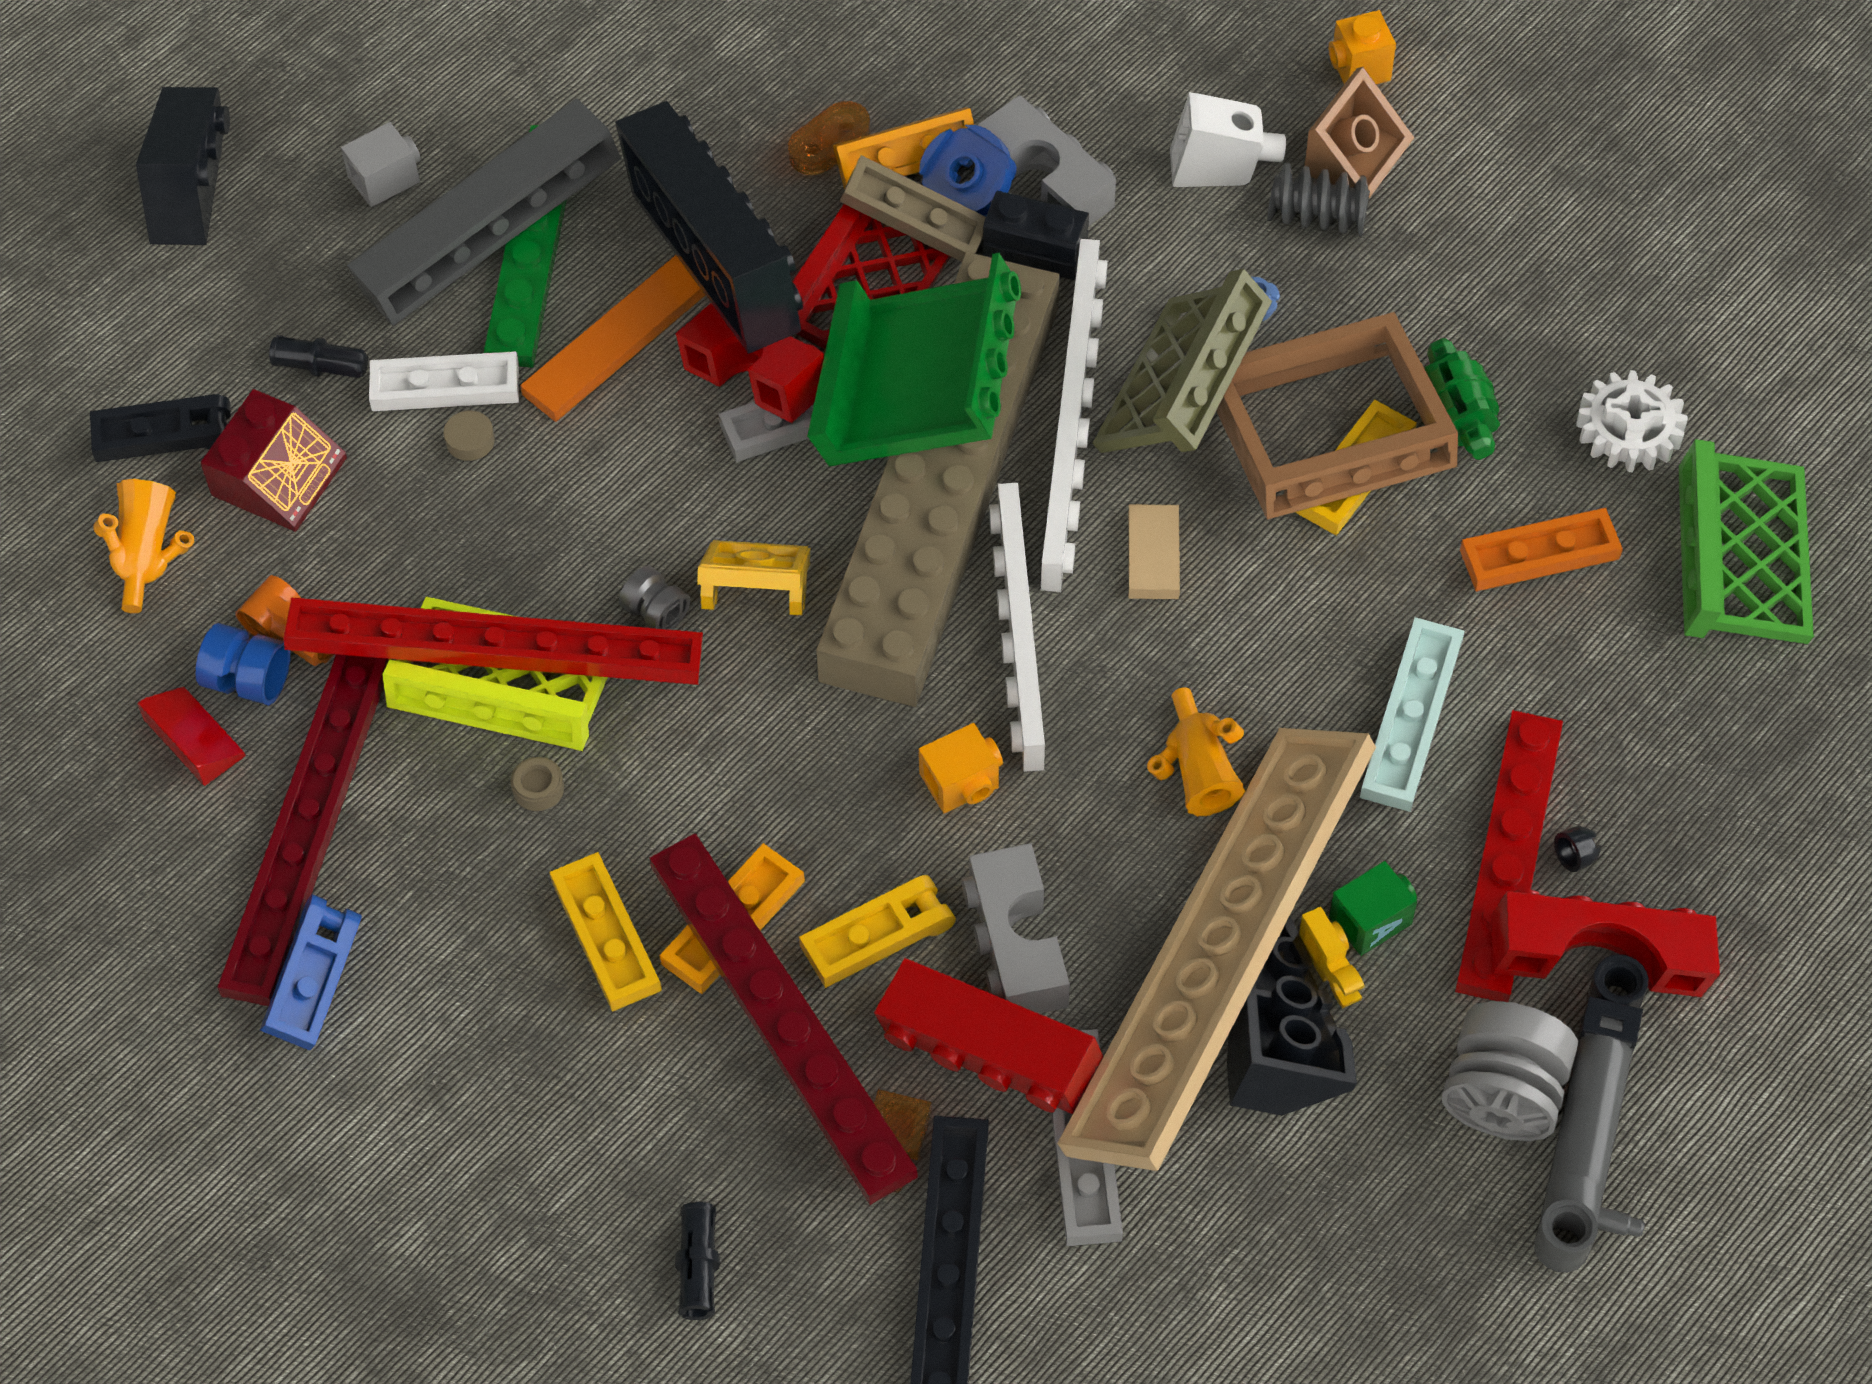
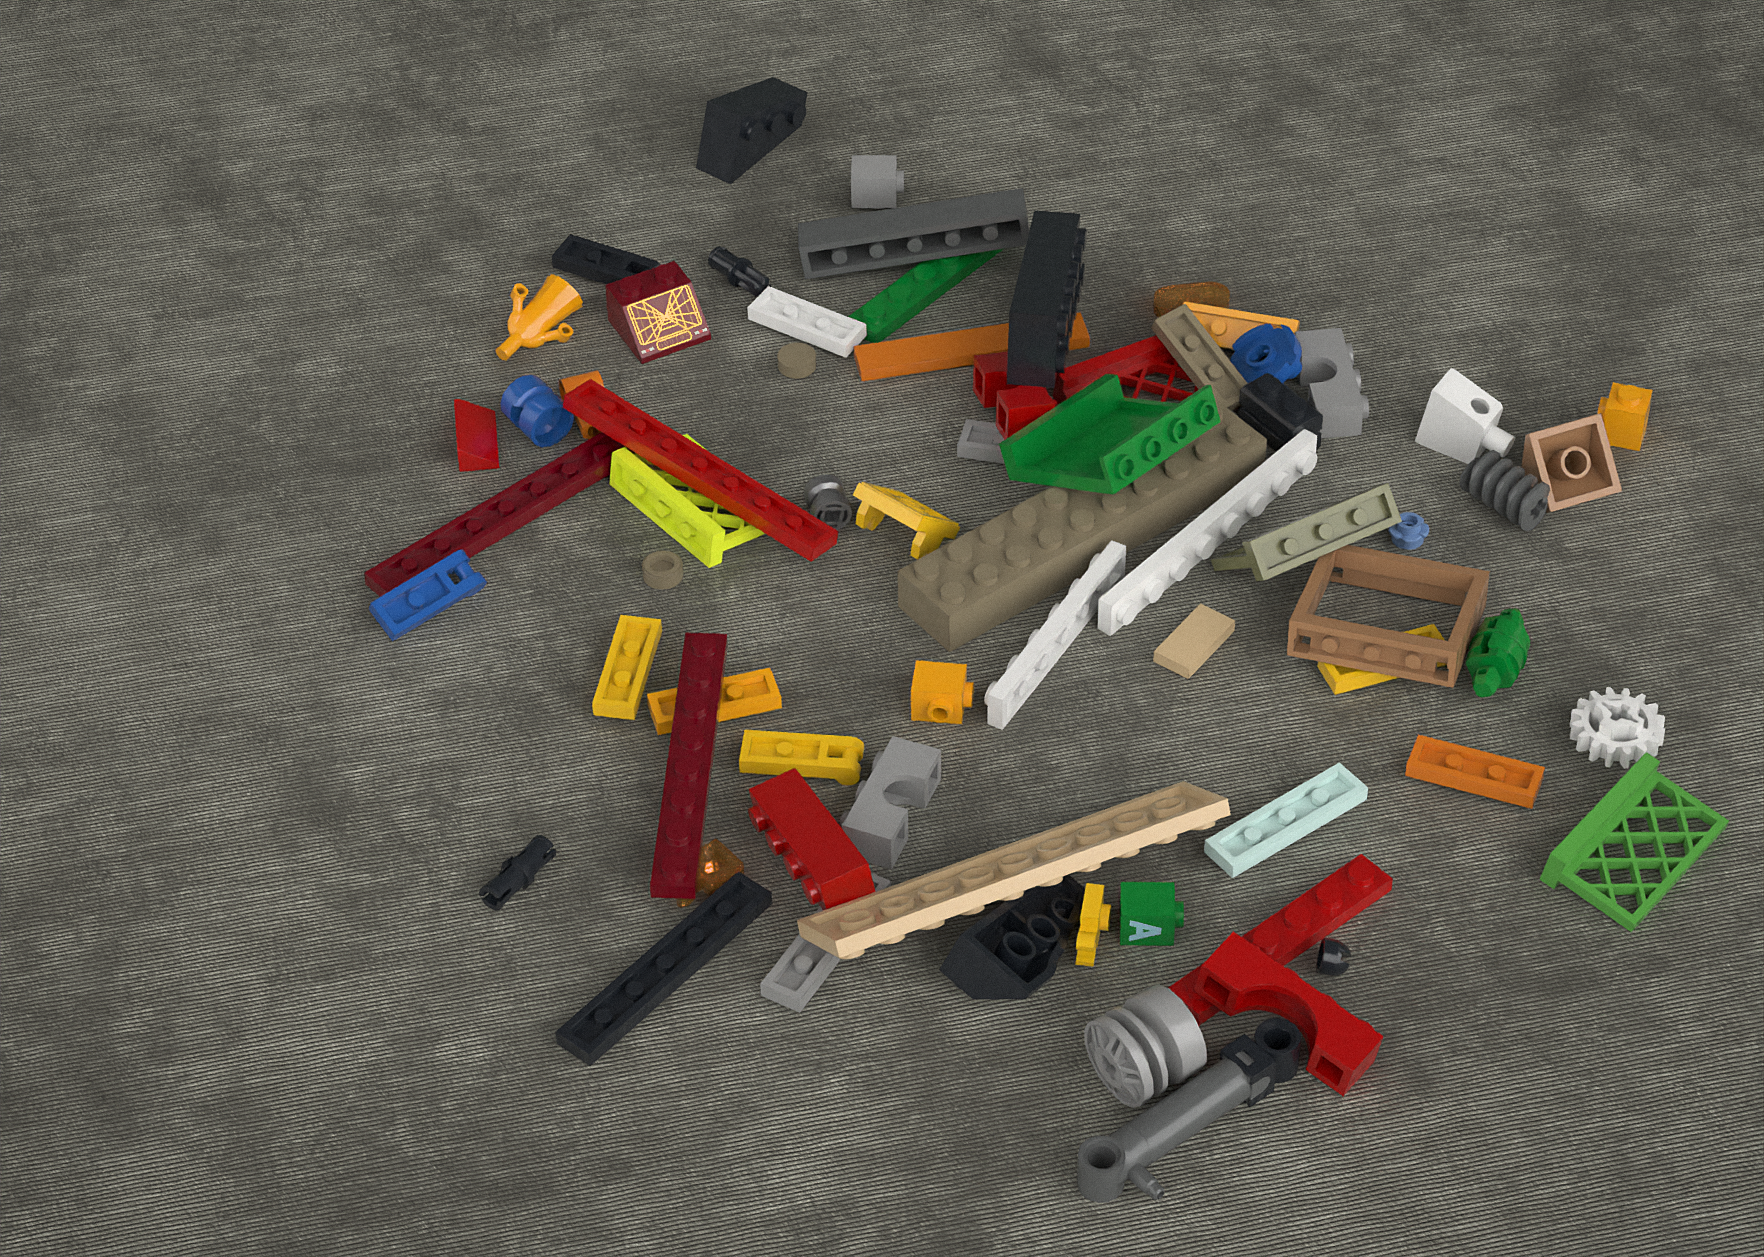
camera: 35 degrees right, 15 degrees down
light orange piece [1147,687,1245,817] -> none

